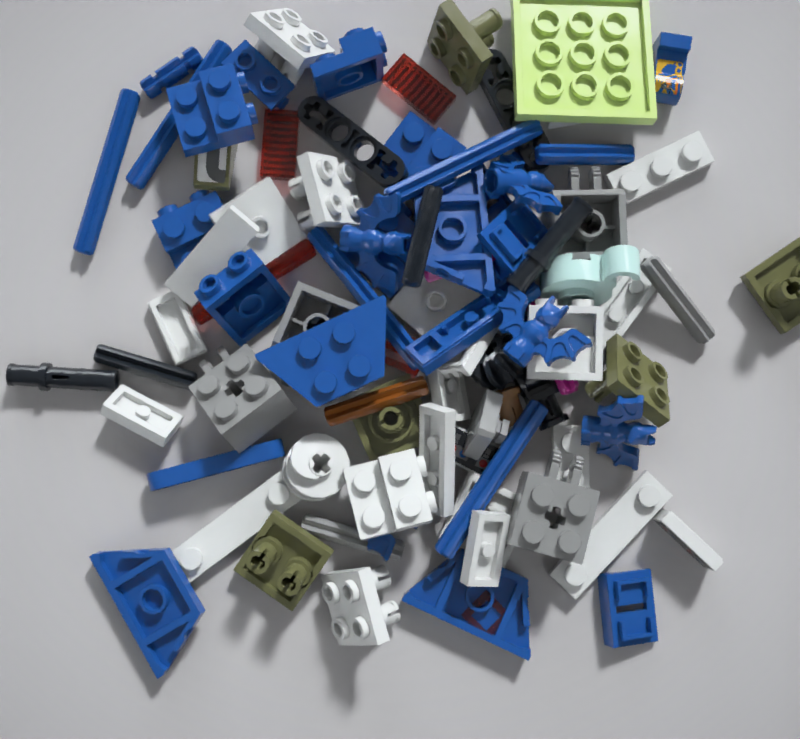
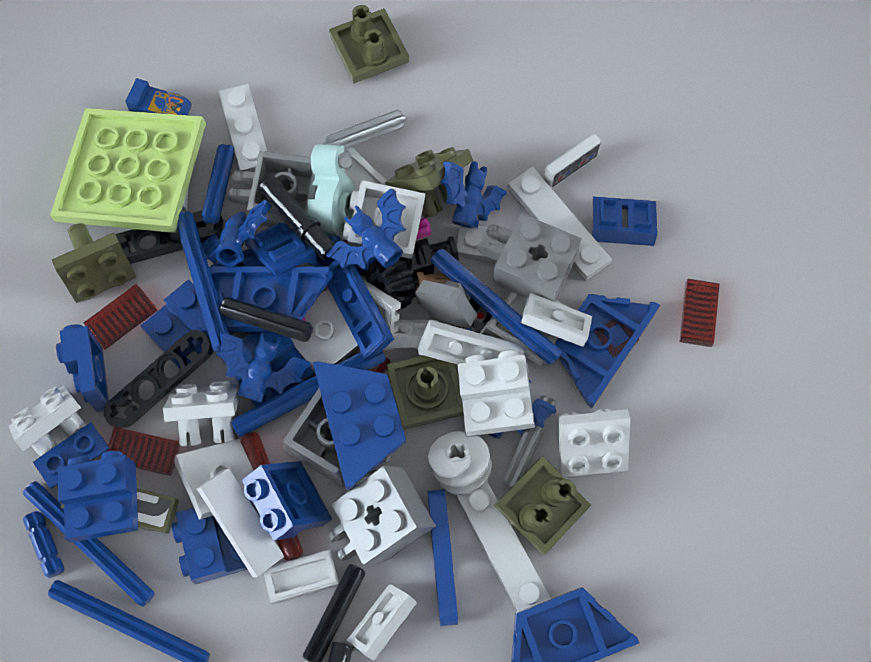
camera: 80 degrees left, 15 degrees down
dark orange axle [324,376,429,426] -> none
none -> clear red tile [679,279,720,347]

